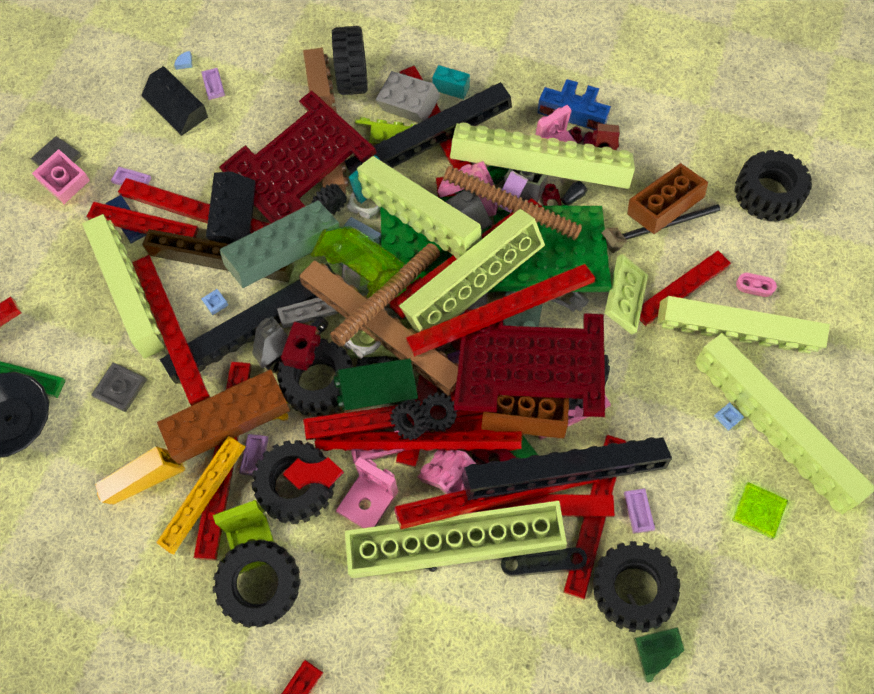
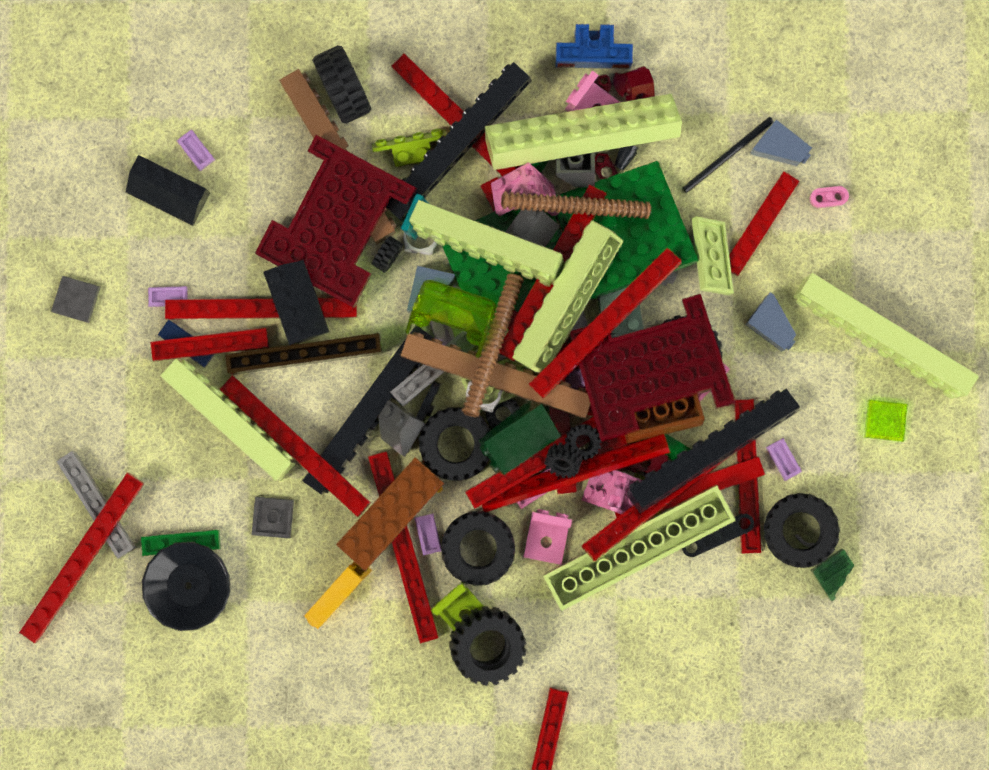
camera: 25 degrees left, 20 degrees up
bright pink brick [32,149,90,204] -> none
yellow tile [156,436,246,554] -> none
light blue tile [174,51,192,70] -> none
light blue plate [201,289,228,315] -> none
sand green brick [220,200,340,288] -> none
dark red brick [281,322,321,371] -> none
red tile [283,457,344,489] -> none
light grey brick [376,71,440,123] -> none
teal brick [432,65,470,100] -> none
lavender tile [495,171,528,213] -> none
dark tan bracket [602,228,628,253] -> none
dark orange brick [627,163,708,234] -> none
yellowish green brick [657,296,830,354] -> none
light blue tile [714,402,744,431] -> none
black tyre [734,150,812,221] -> none
none -> sand blue slope [745,292,796,352]
none -> sand blue slope [750,120,812,166]

